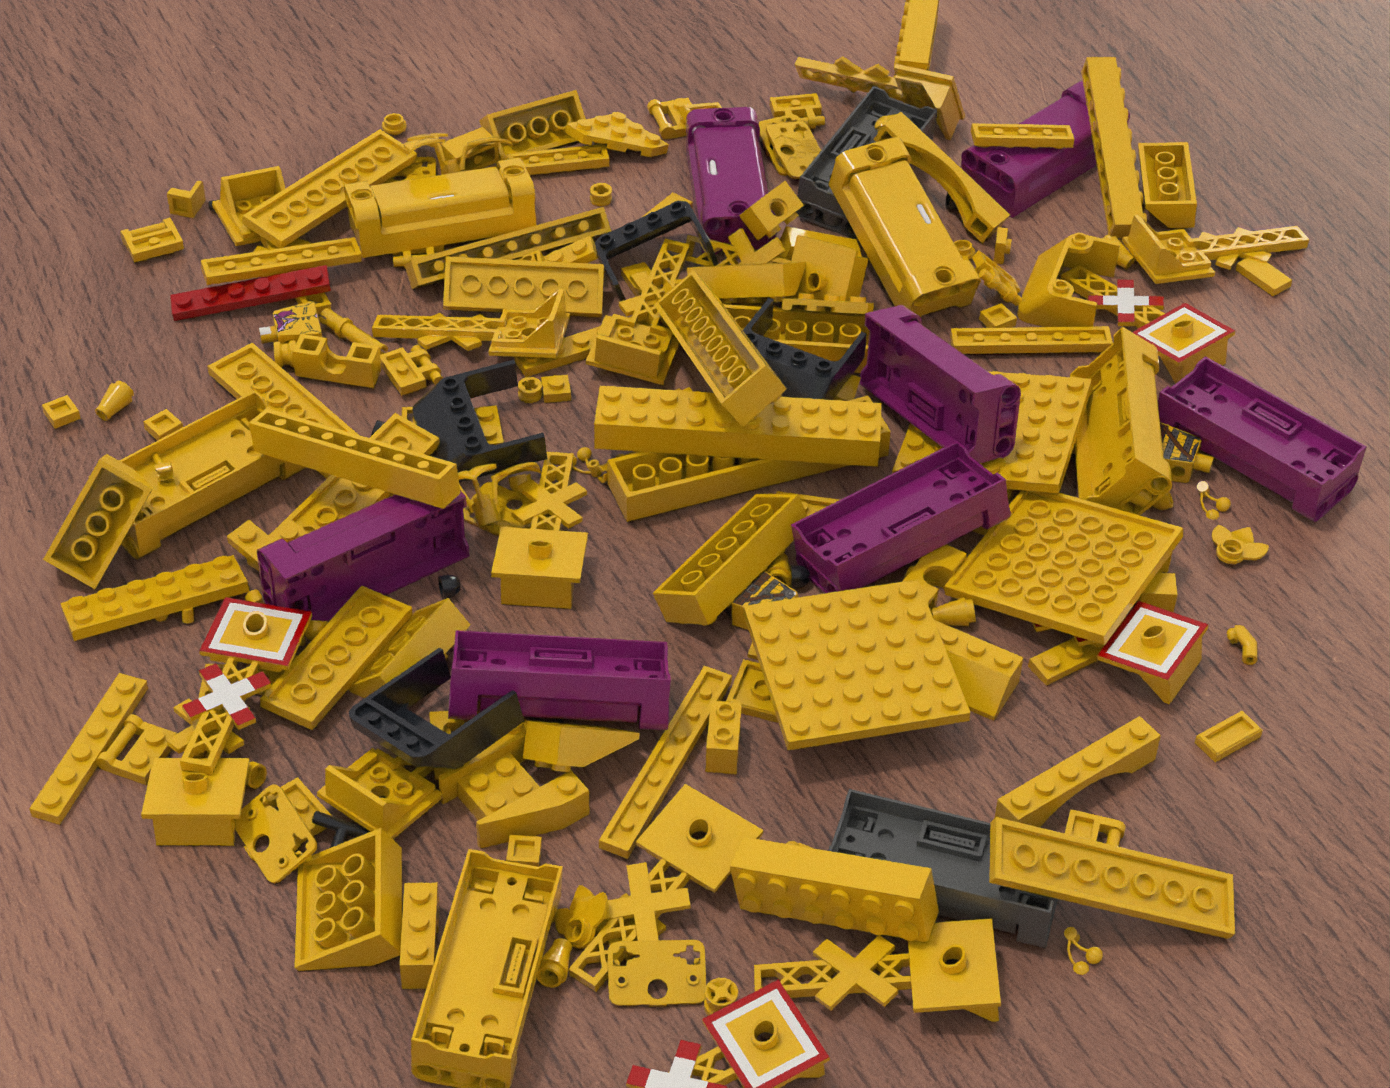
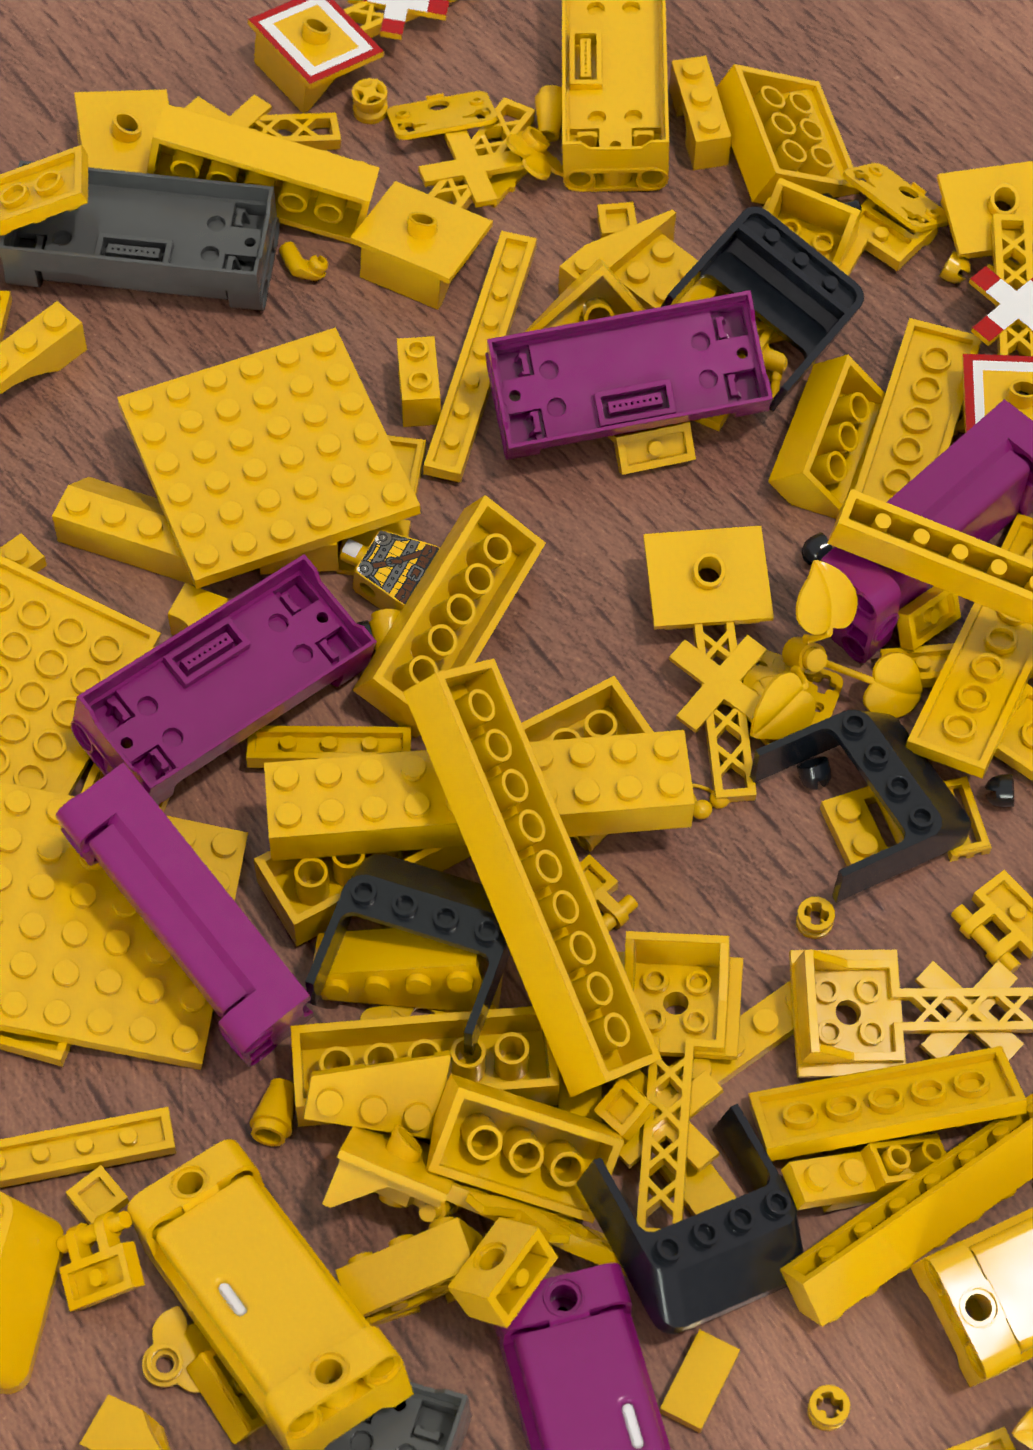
camera: 170 degrees right, 15 degrees up
yellow plate [541,375,571,403] -> none
yellow cone [931,597,976,626] -> none
yellow plate [993,227,1012,264] -> none
none -> yellow hand [764,349,788,399]

